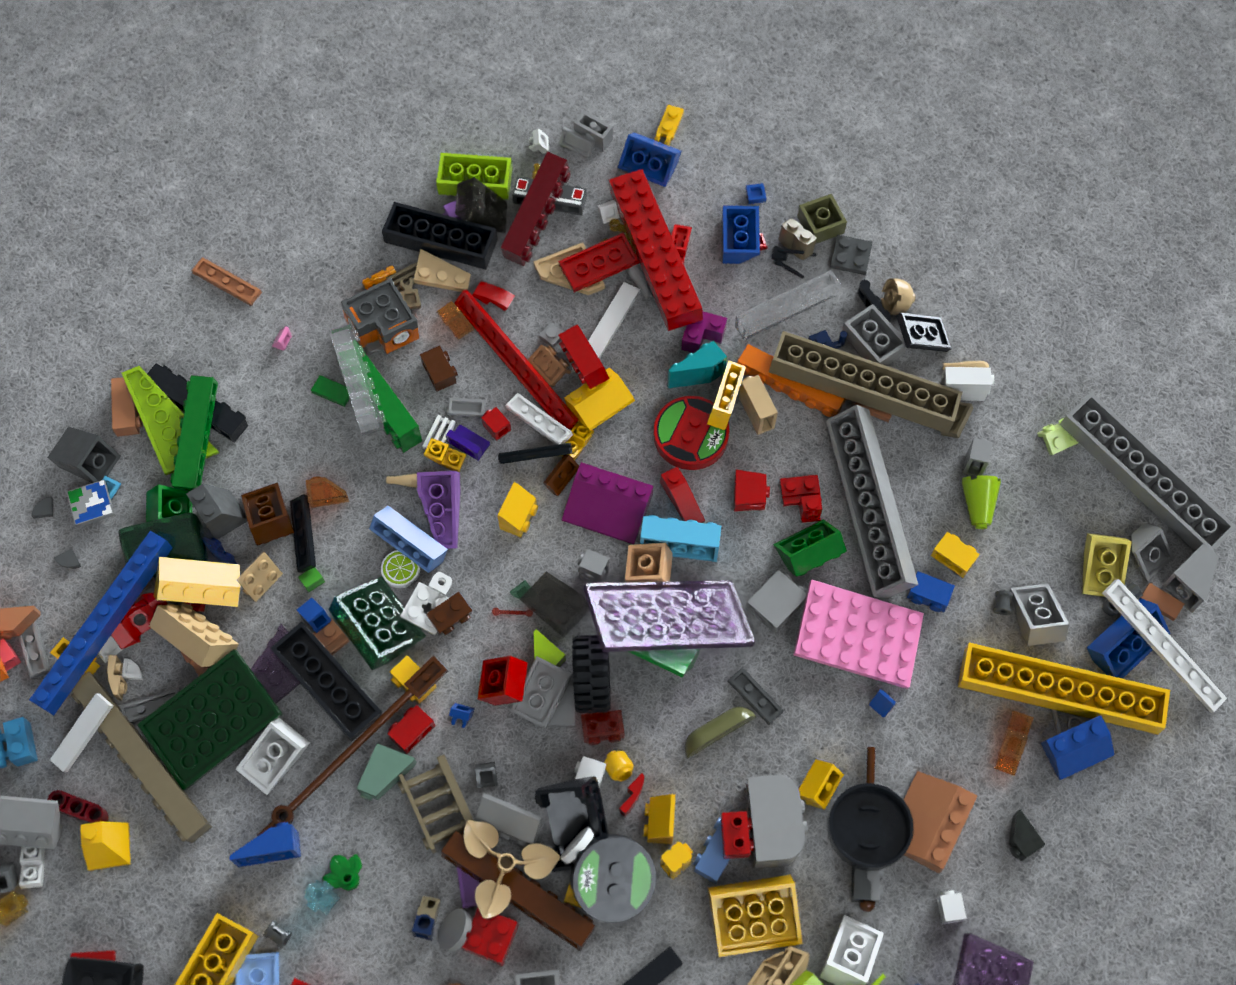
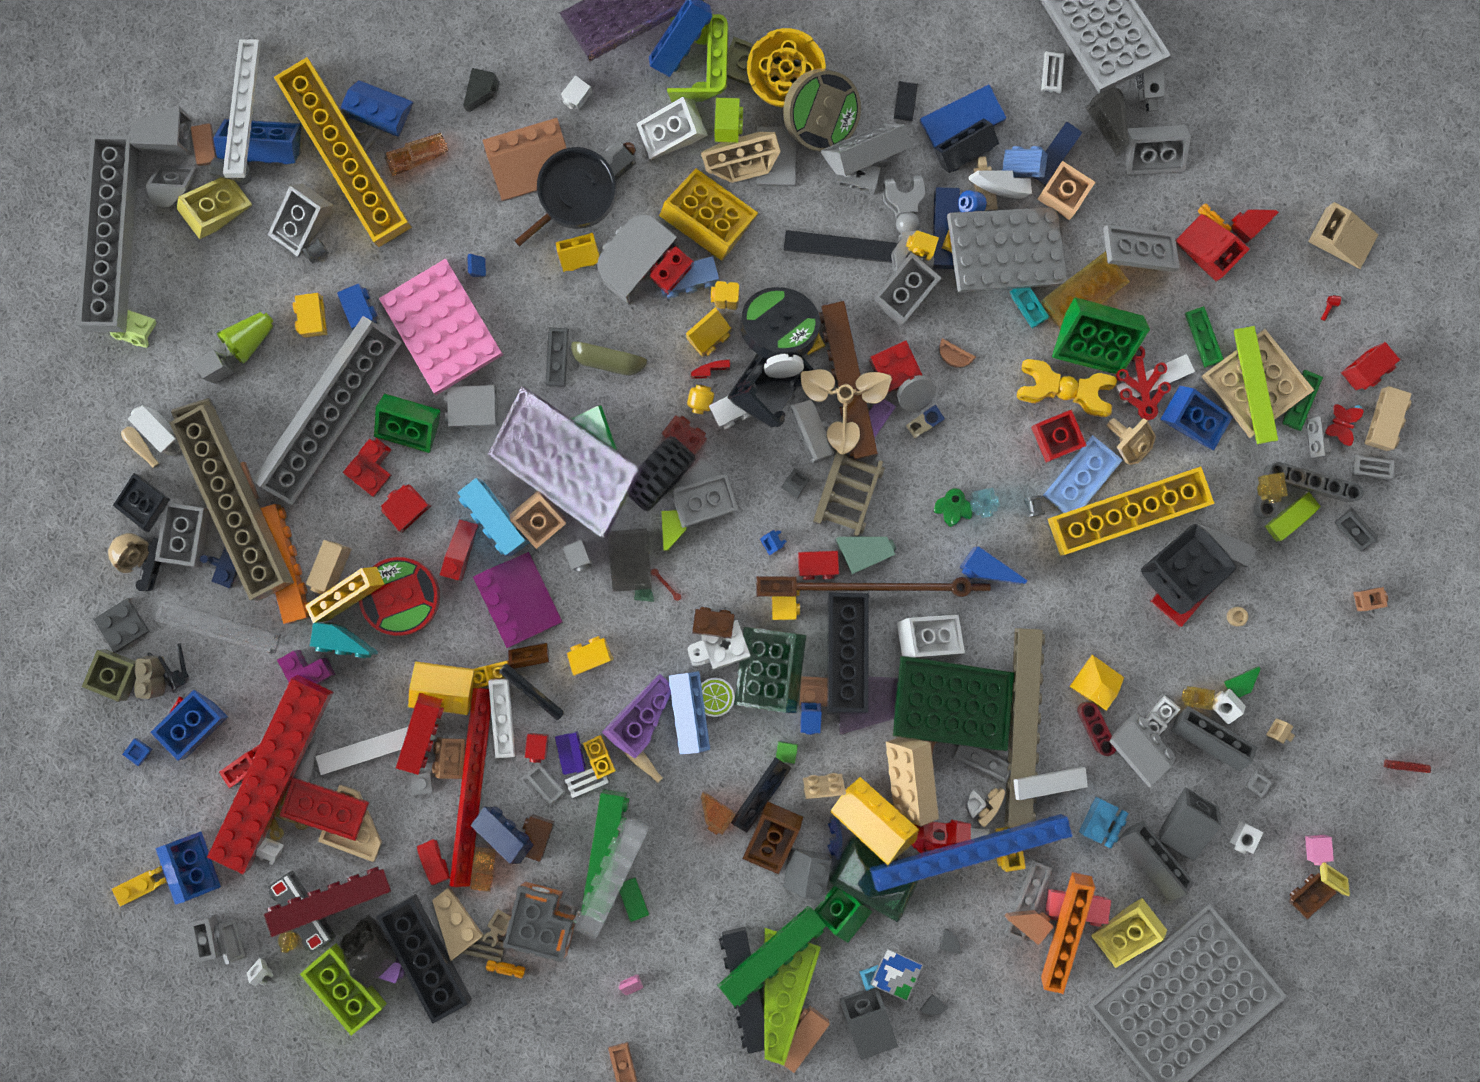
camera: 135 degrees left, 20 degrees up
red brick [477,656,528,705] -> none
none -> brick [471,806,534,864]

